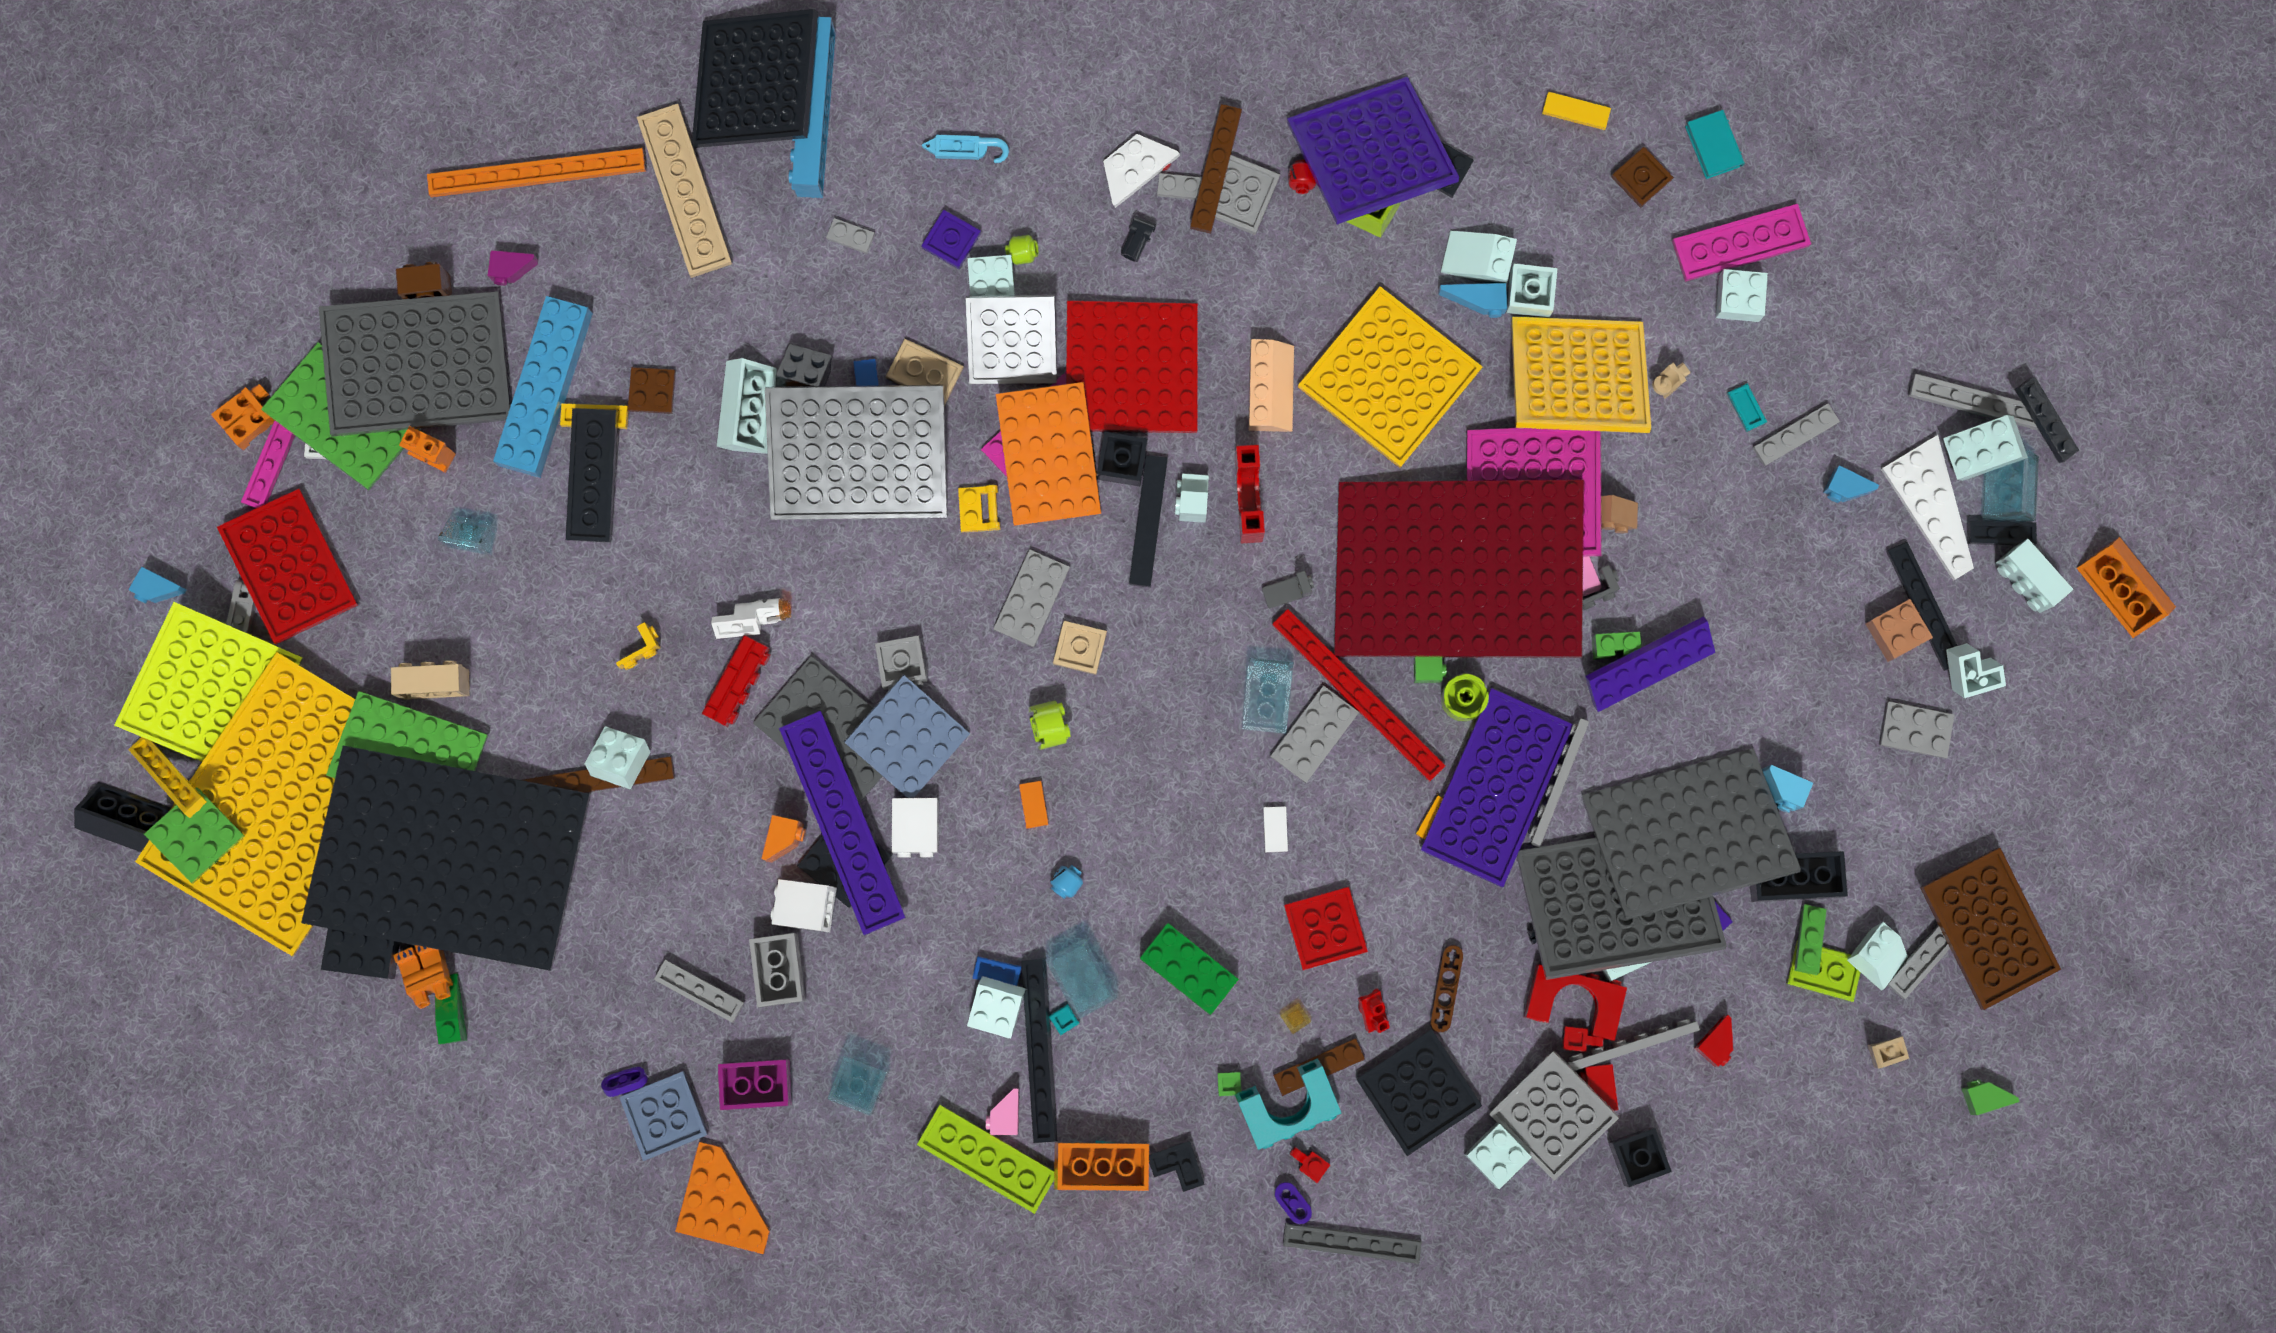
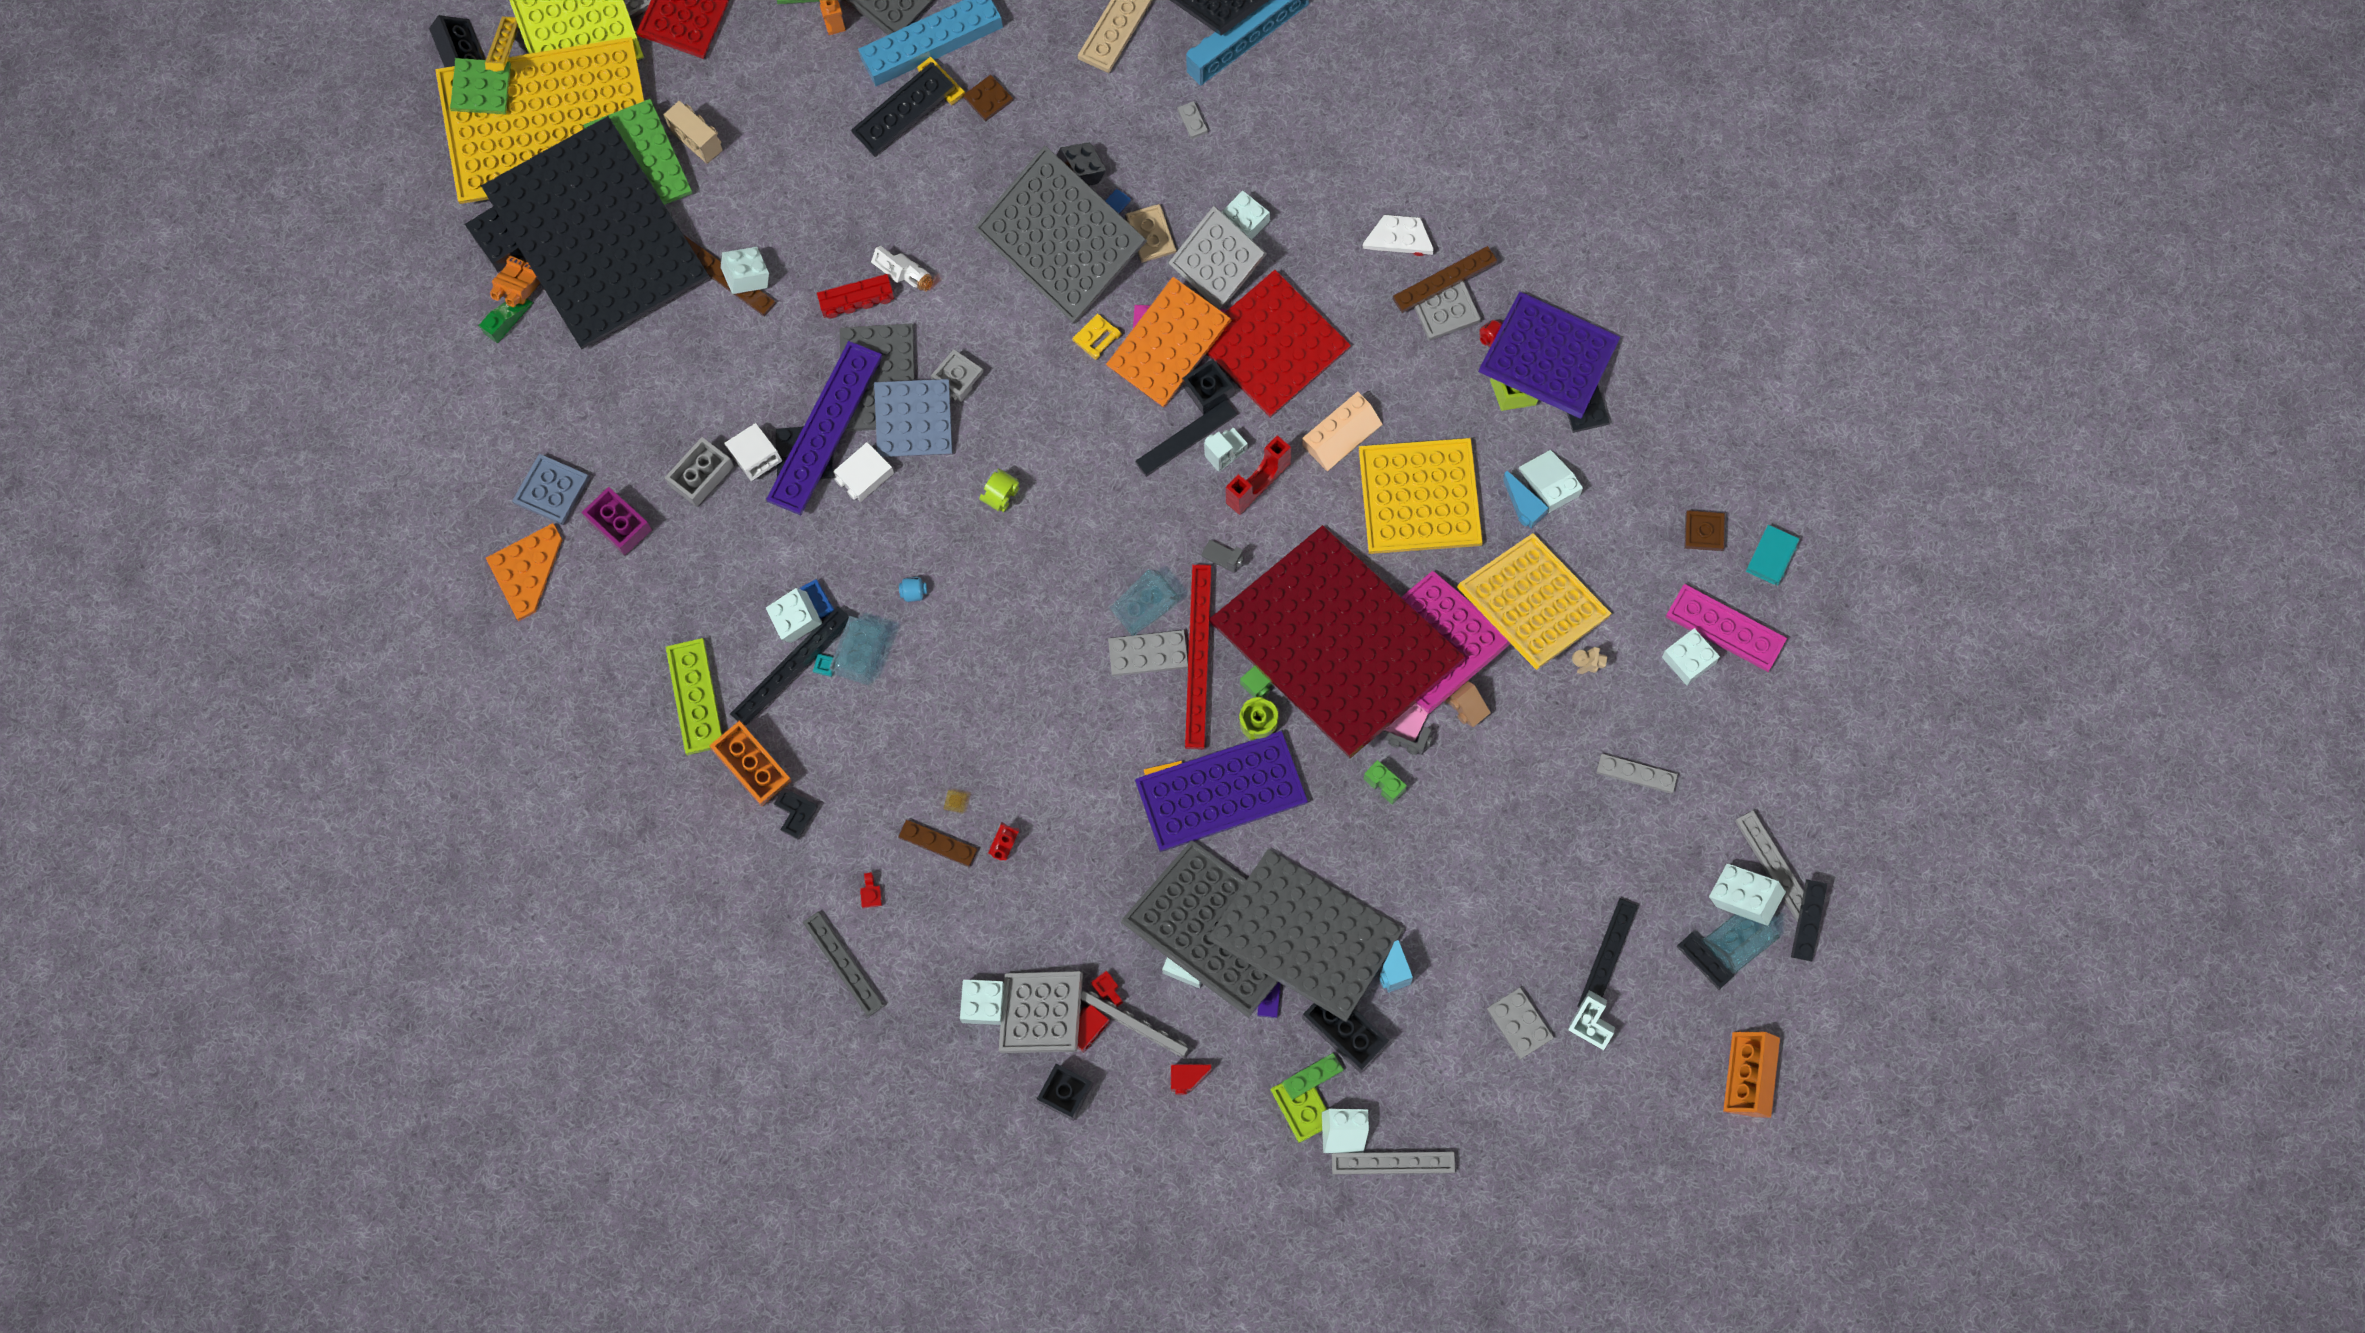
camera: 50 degrees right, 10 degrees down
clear light blue slope [438,516,497,555] -> none
dark purple plate [601,1067,648,1097] -> none
yellow bracket [616,622,660,670] -> none
light grey plate [654,960,744,1023] -> none
light aqua slope [717,358,777,454] -> none
orange slope [761,815,806,863] -> none
clear light blue brick [828,1056,889,1115] -> none
dark purple plate [921,210,981,269] -> none
medium azure plate [922,135,1009,163] -> none
bright pink slope [986,1088,1019,1135] -> none
light grey plate [994,550,1070,648] -> none
lime head [1005,235,1039,265] -> none
orange tile [1019,781,1049,829] -> none
tan plate [1053,621,1107,675] -> none
black piece [1121,216,1156,262] -> none
green brick [1140,923,1239,1015] -> none
light grey plate [1157,173,1202,200] -> none
bright green plate [1217,1072,1241,1096] -> none
teal arch [1235,1058,1341,1150] -> none
white tile [1263,807,1288,853] -> none
dark purple plate [1274,1182,1312,1224] -> none
red plate [1284,887,1368,971] -> none
black plate [1356,1029,1482,1156] -> none
reddish brown beam [1430,945,1463,1032] -> none
light aqua brick [1506,264,1557,318] -> none
red arch [1524,964,1627,1041] -> none
light grey plate [1529,719,1589,847] -> none
yellow tile [1542,92,1611,130] -> none
dark purple plate [1585,616,1715,712] -> none
teal tile [1727,383,1767,432] -> none
dark azure slope [1823,465,1879,503] -> none
nougat brick [1866,599,1933,662] -> none
tan slope [1868,1036,1909,1069] -> none
white wing [1881,435,1974,581] -> none
reddish brown plate [1920,848,2061,1010] -> none
bright green slope [1962,1079,2020,1116] -> none
light aqua brick [1995,539,2074,613] -> none

